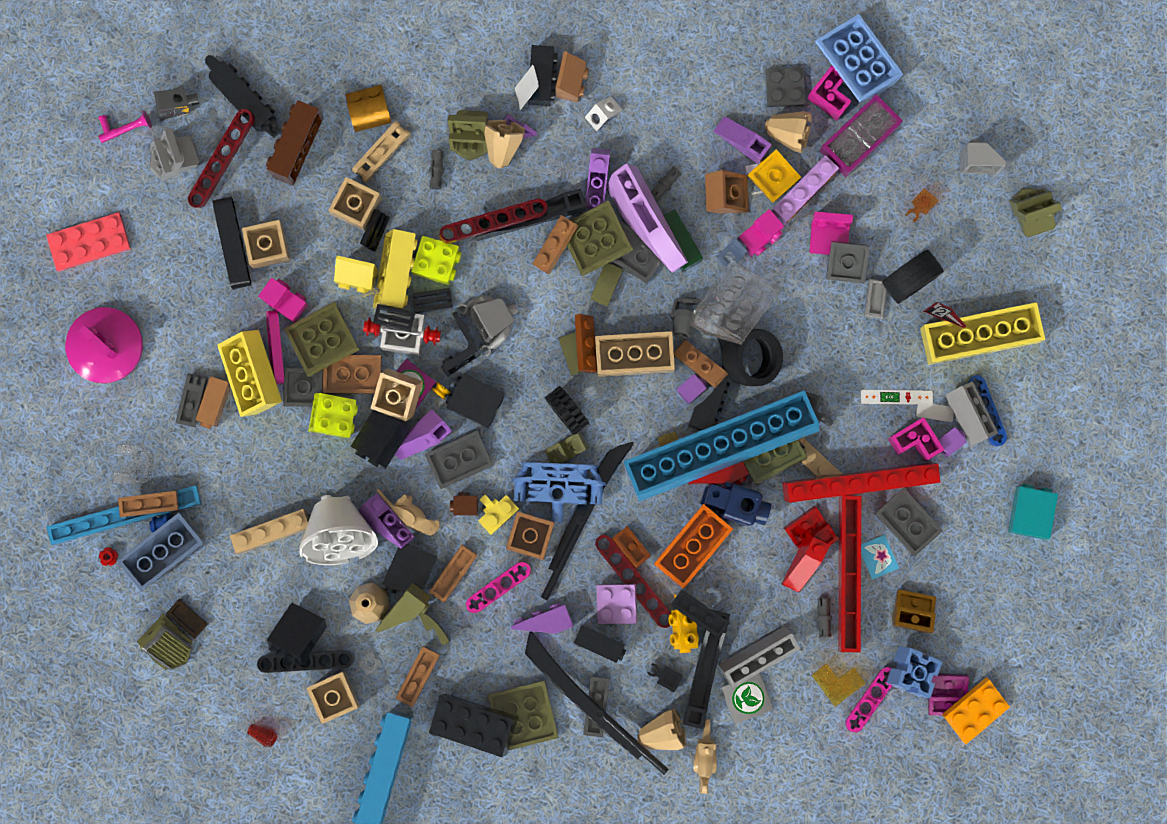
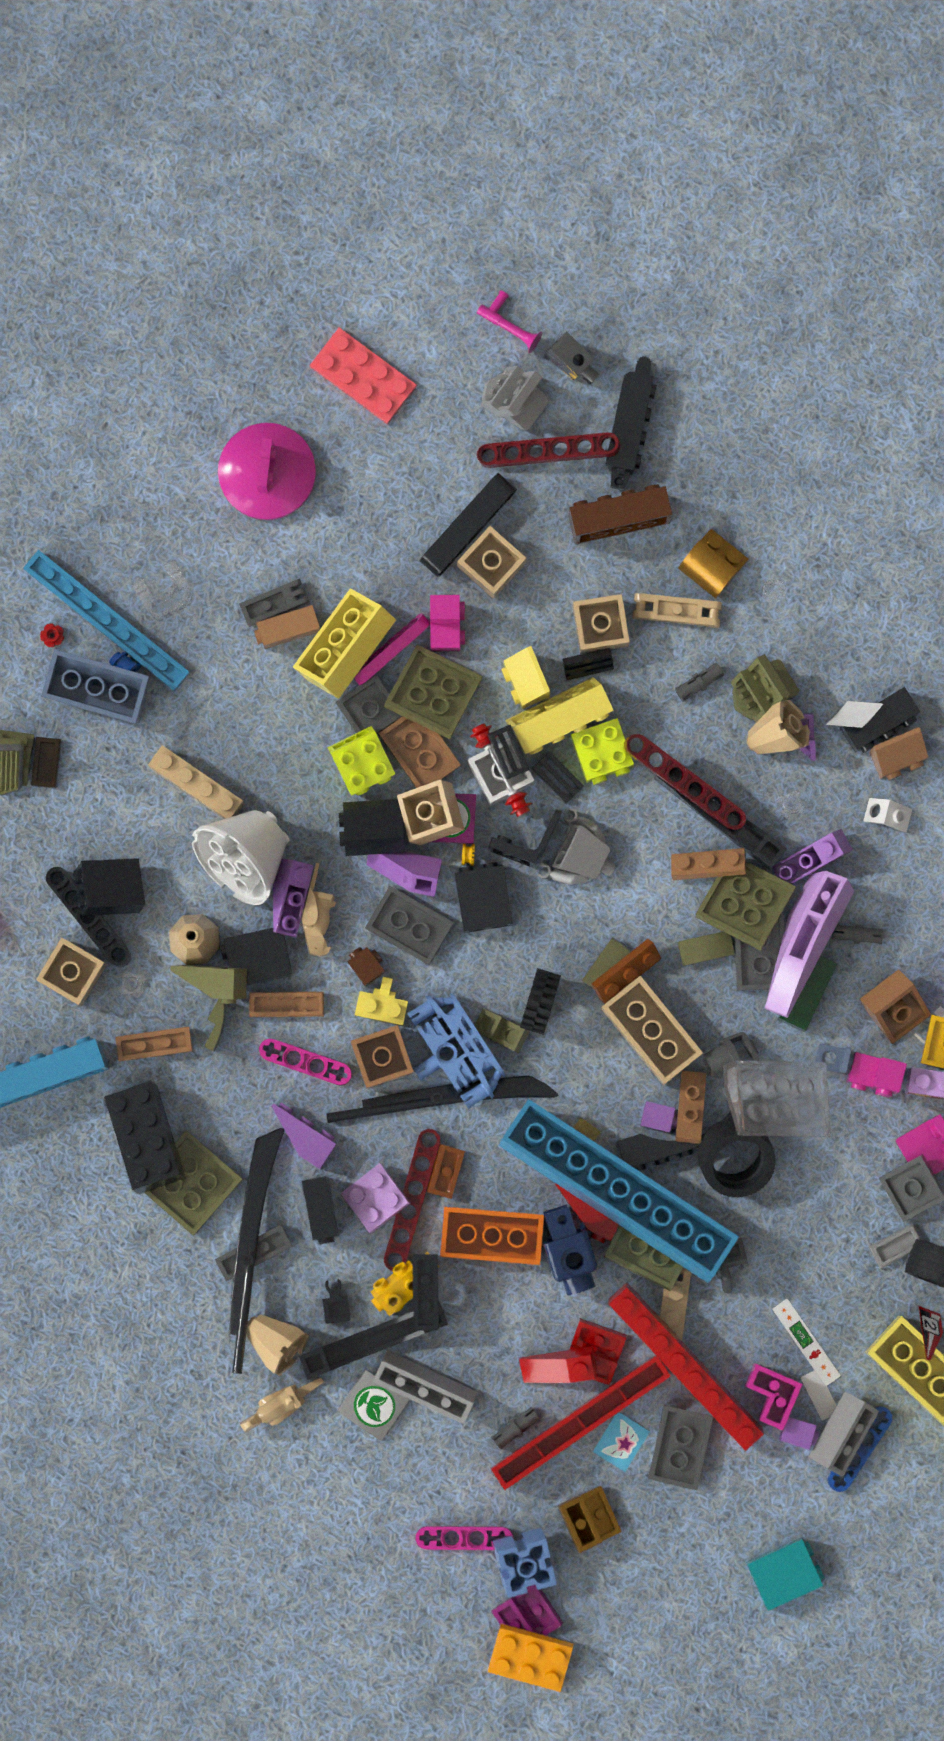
camera: 55 degrees right, 0 degrees up
medium nougat plate [118,491,179,517] -> none
clear hinge [349,287,380,304] -> none
clear yellow plate [811,664,866,707] -> none

